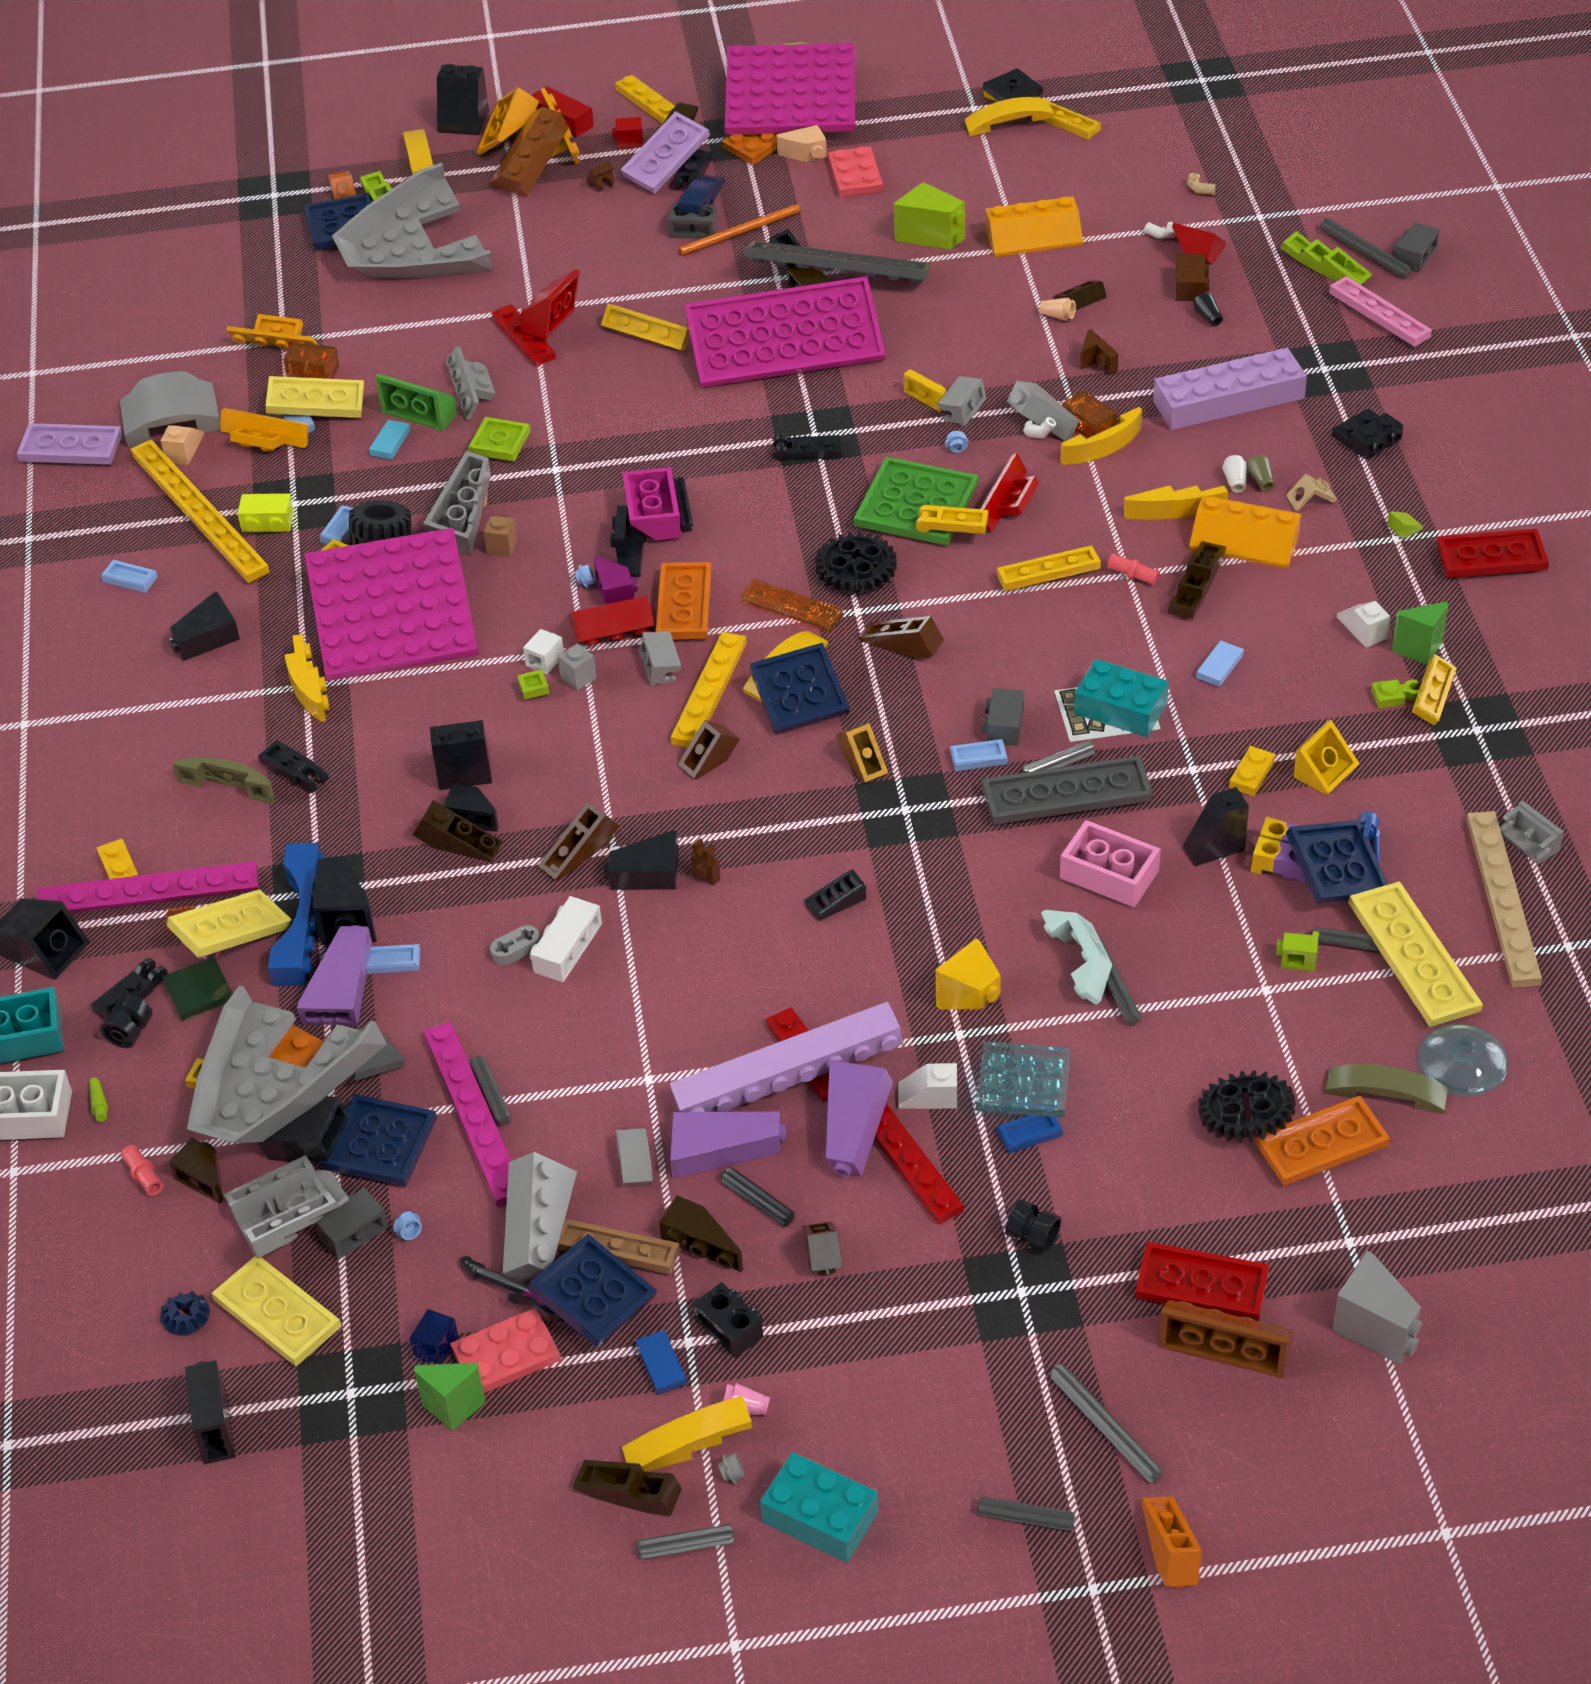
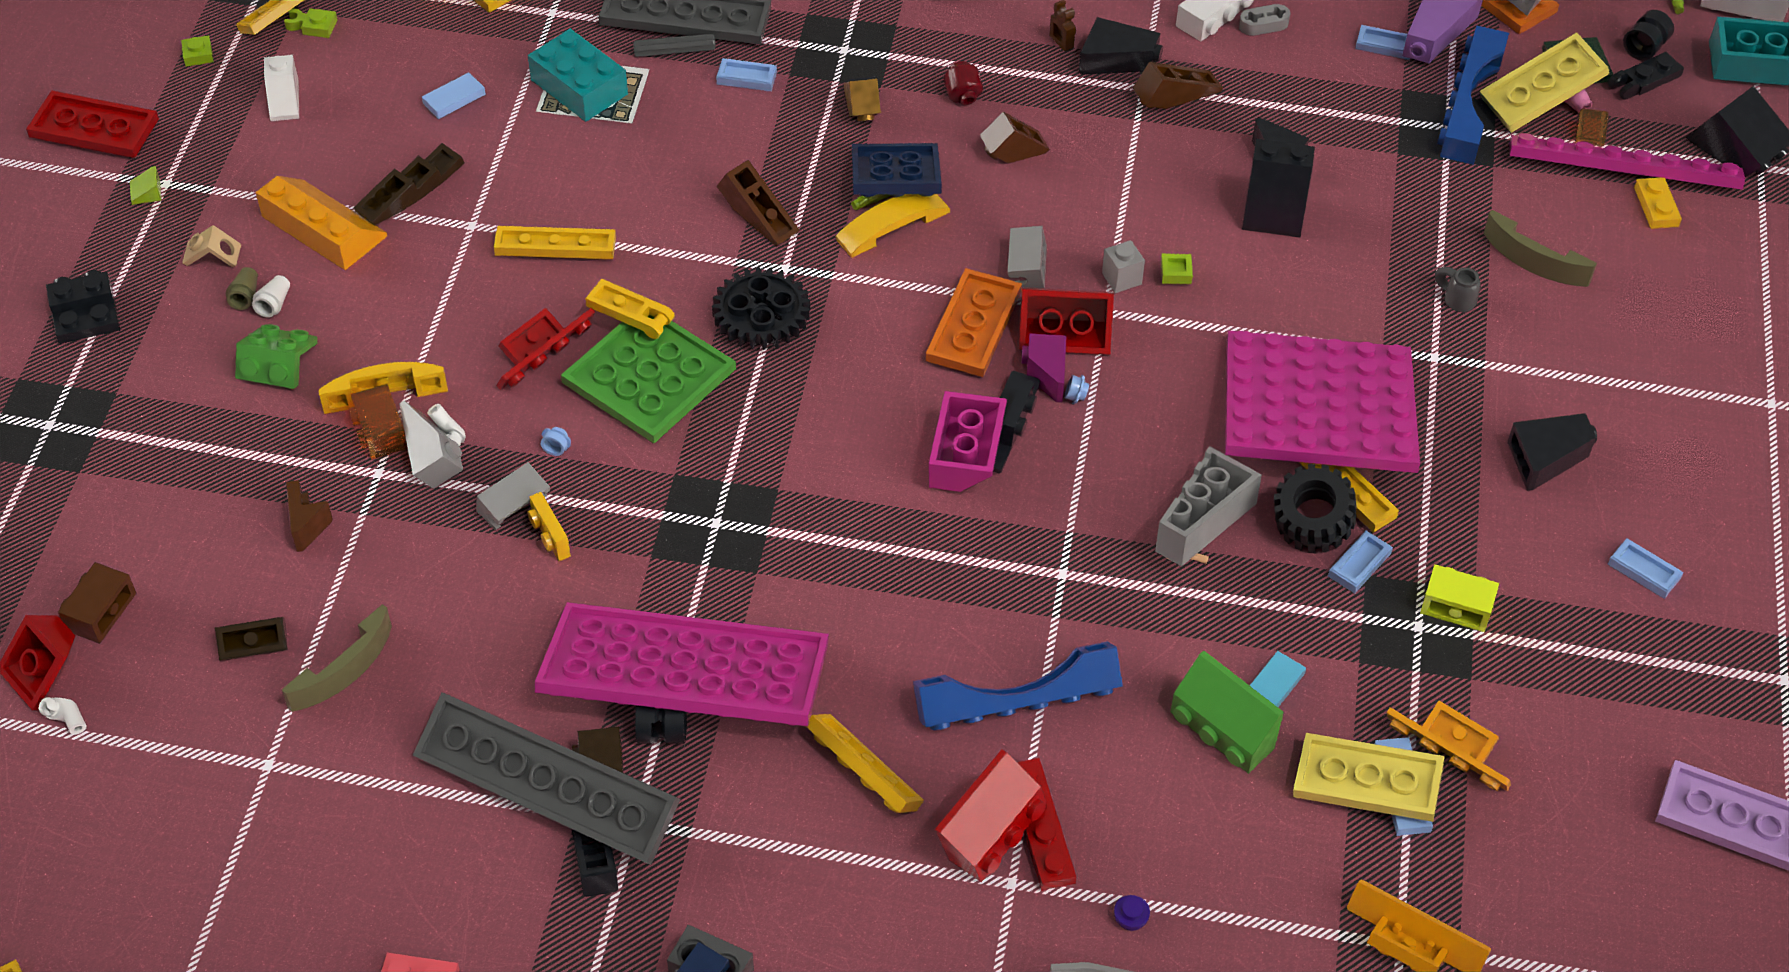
camera: 165 degrees left, 5 degrees up
light grey slope [120,371,220,447] -> none
yellow plate [130,440,270,583] -> none
light nougat slope [161,425,204,465] -> none
black hinge [258,740,329,793] -> none
clear orange brick [283,342,340,379] -> none
yellow slope [285,634,329,722] -> none
black slope [313,857,377,945] -> none
dark brown slope [412,800,503,862] -> none
light grey bracket [446,346,495,420] -> none
lime plate [468,417,531,462] -> none
medium nougat brick [484,516,518,557] -> none
white brick [523,629,564,674] -> none
yellow plate [671,632,747,748] -> none
black axle [673,477,694,532] -> none
orange piece [678,204,800,256] -> none
clear orange plate [742,579,843,632] -> none
black plate [773,434,841,461] -> none
lime slope [894,182,965,250] -> none
dark grey brick [982,688,1024,746] -> none
light orange slope [985,196,1083,257] -> none
light nougat cone [1040,298,1076,321] -> none
coral pin [1107,553,1160,586] -> none
yellow slope [1123,485,1228,520] -> none
lavender brick [1153,348,1307,430] -> none
black cone [1193,292,1223,326] -> none
bright green slope [1392,601,1448,665] -> none
none -> lime plate [181,35,214,67]
none -> bright green bracket [235,324,317,389]
none -> olive slope [282,604,392,712]
none -> blue arch [913,641,1123,730]
none -> dark red head [943,61,983,105]
none -> dark purple plate [1114,895,1150,931]
none -> dark grey piece [1435,267,1481,312]

